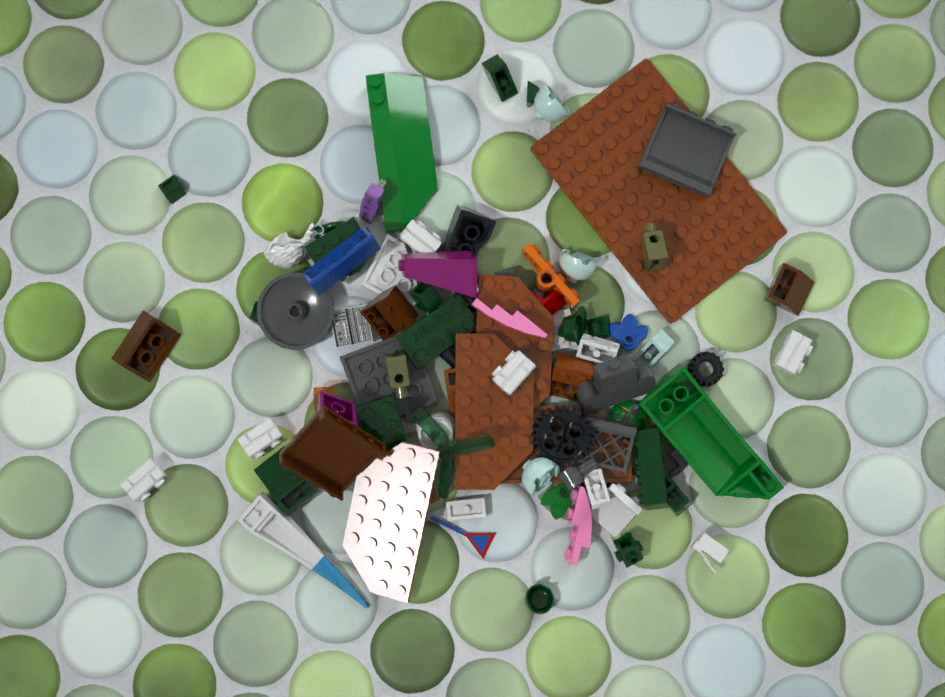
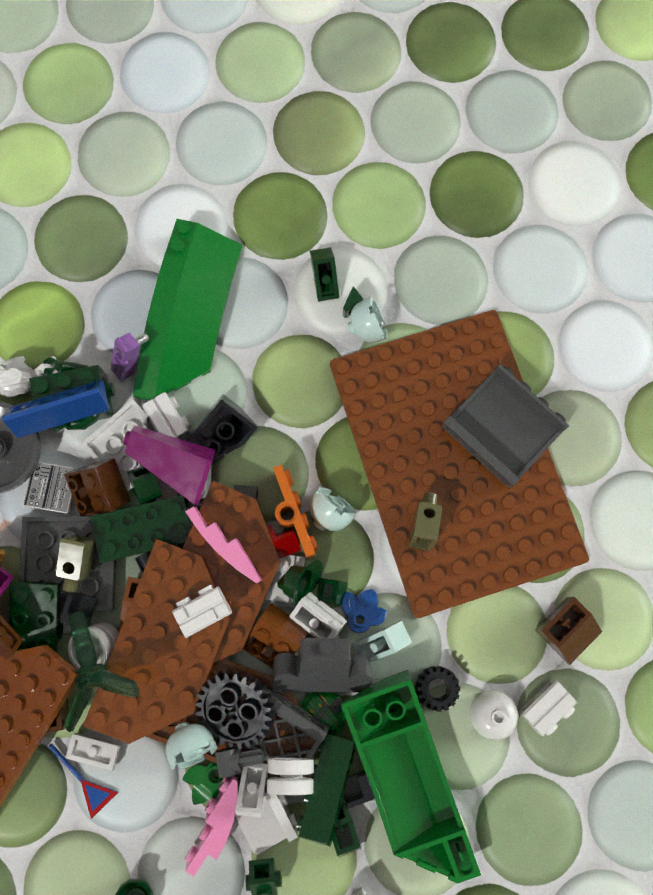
camera: 25 degrees right, 5 degrees down
none -> white wheel [267,758,314,795]
none -> white cylinder [469,690,519,740]

